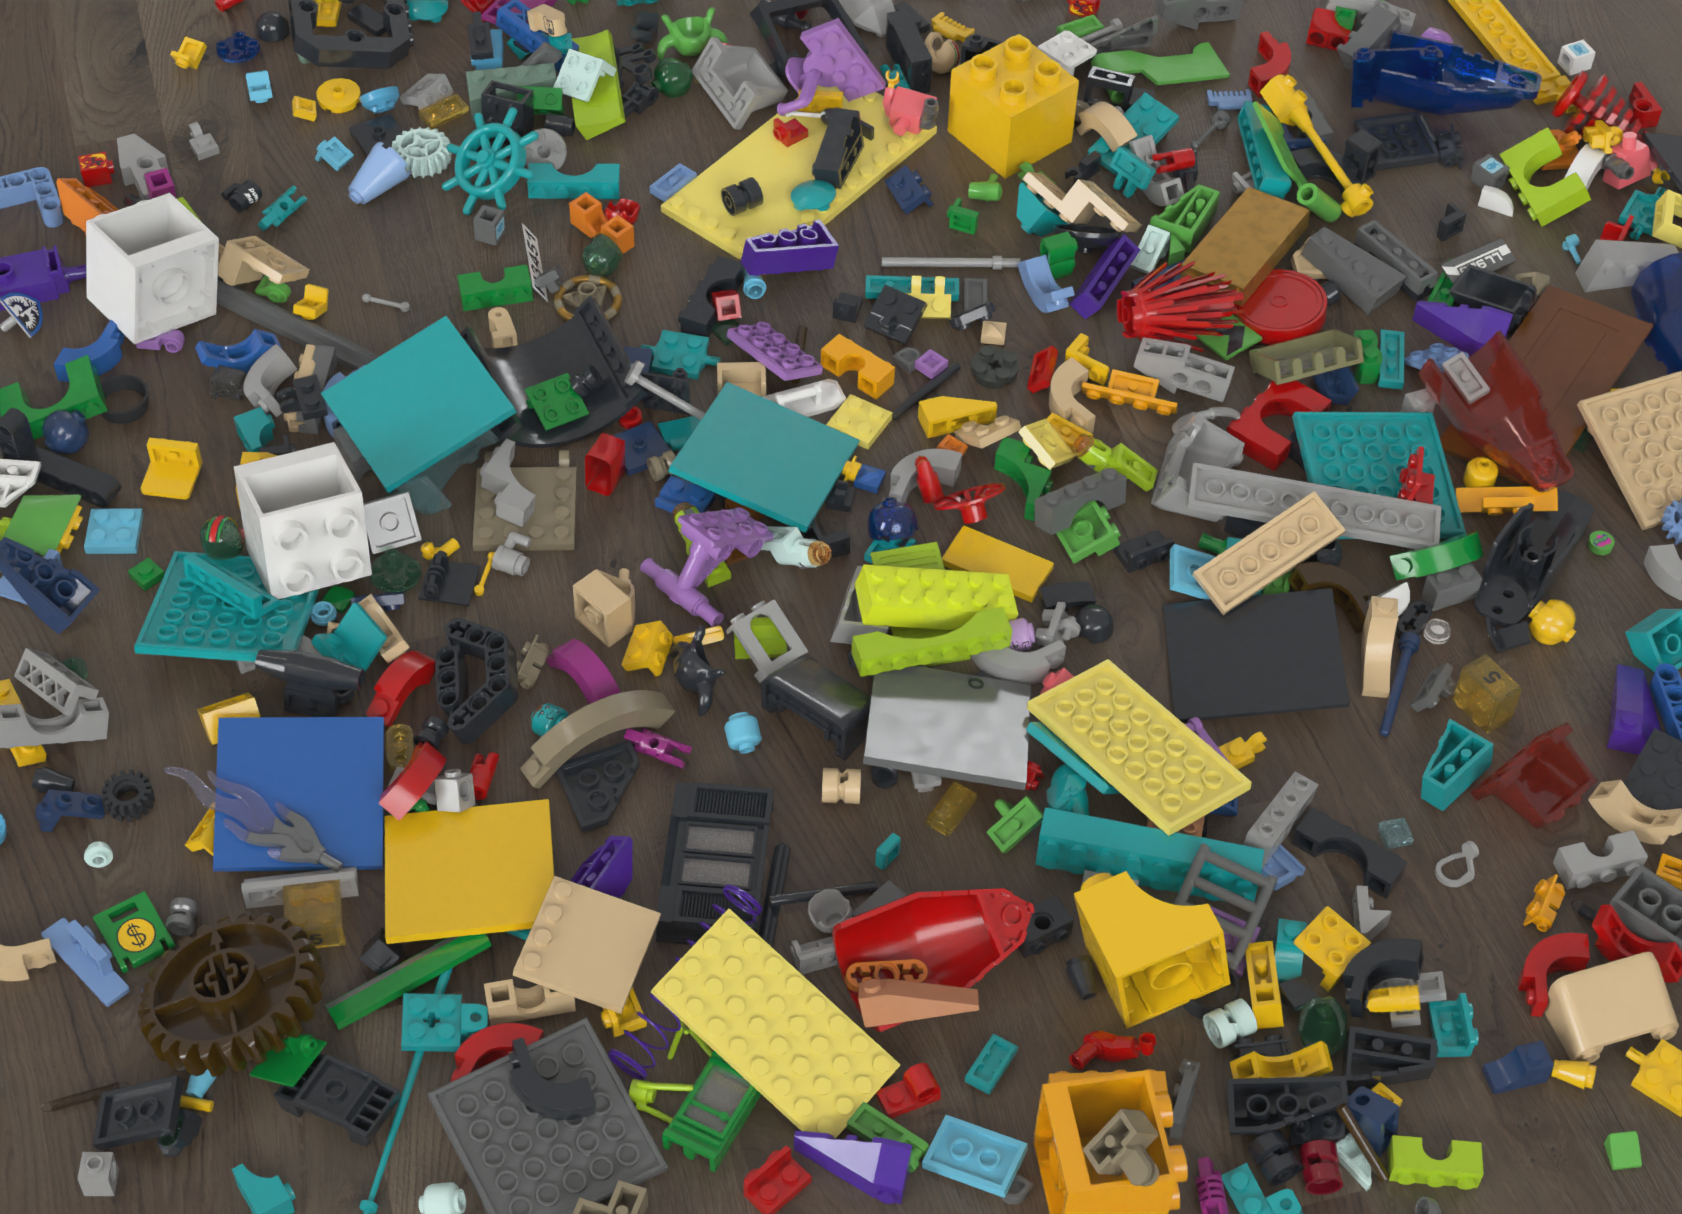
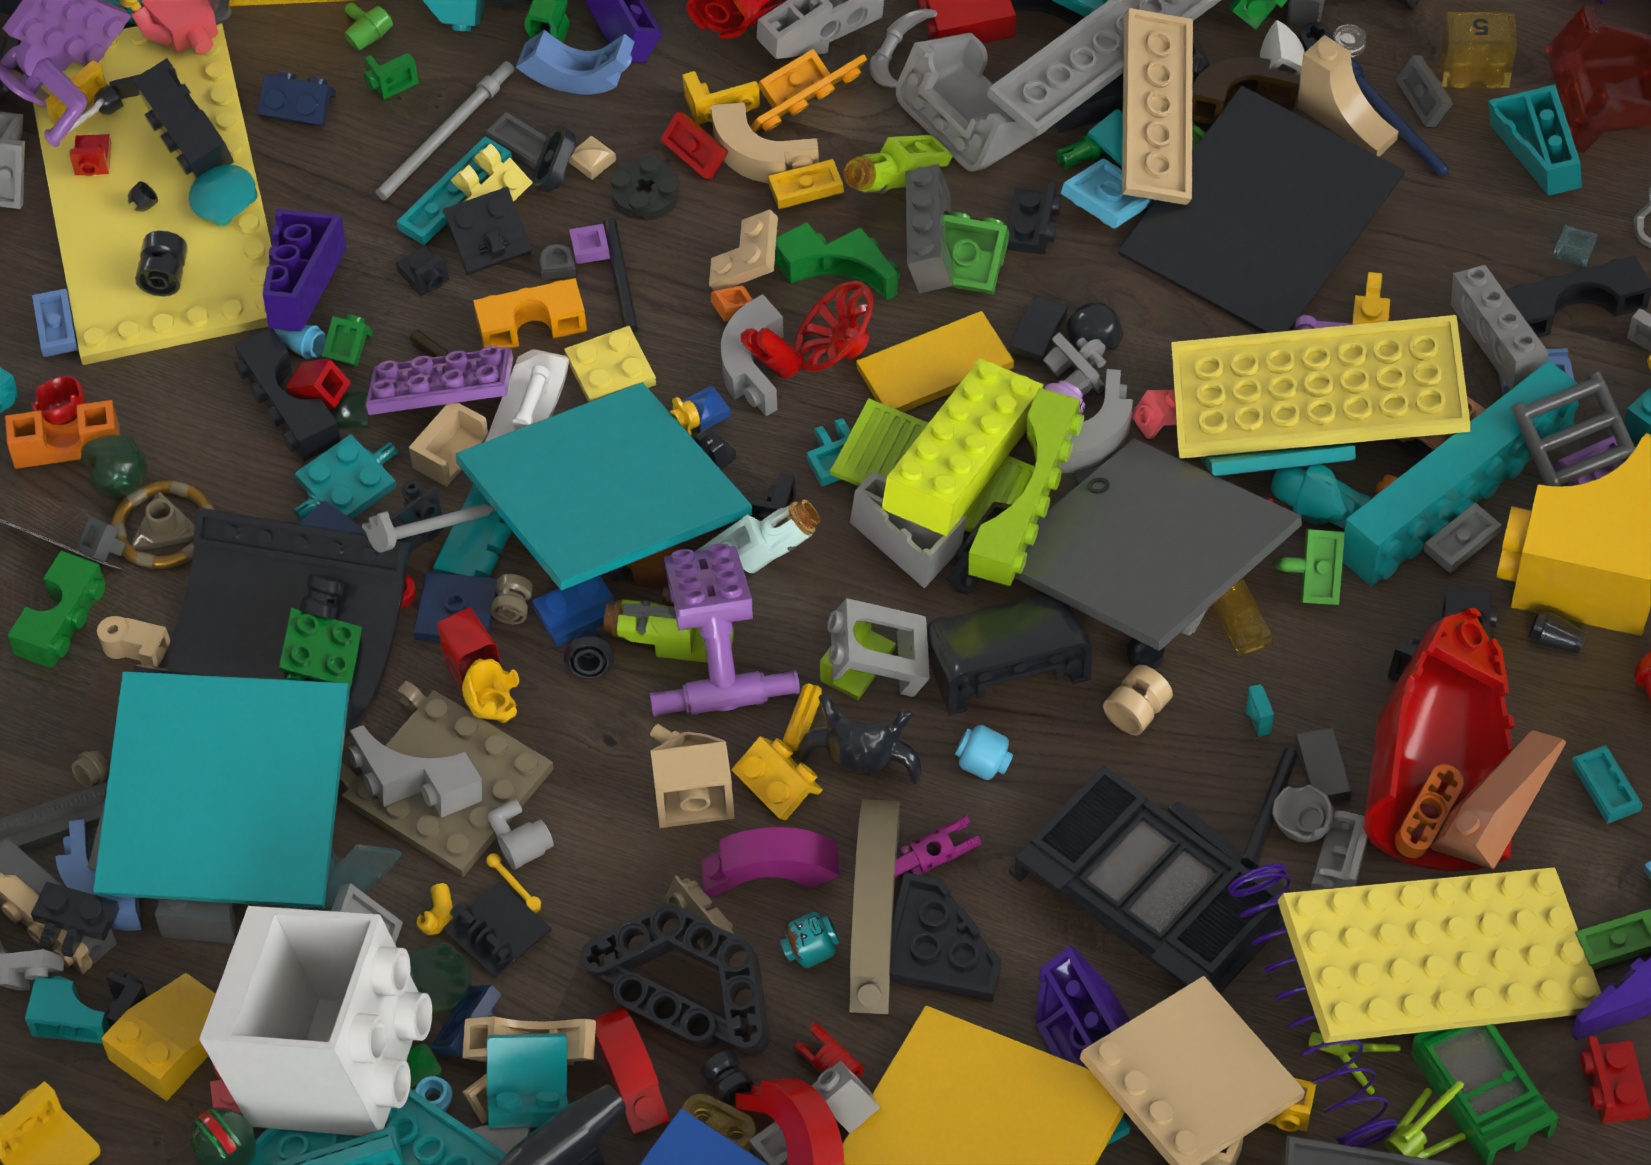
camera: 50 degrees left, 5 degrees up
clear blue cylinder [867,497,918,541] -> none
red plate [876,1063,941,1119] -> none
yellow slope [918,396,997,438] -> none
light yellow plate [1019,419,1076,470] -> none
none -> black hinge [128,181,158,212]
none -> green bracket [321,314,373,367]
none -> yellow hair [462,659,519,723]
none -> black cone [564,631,614,679]

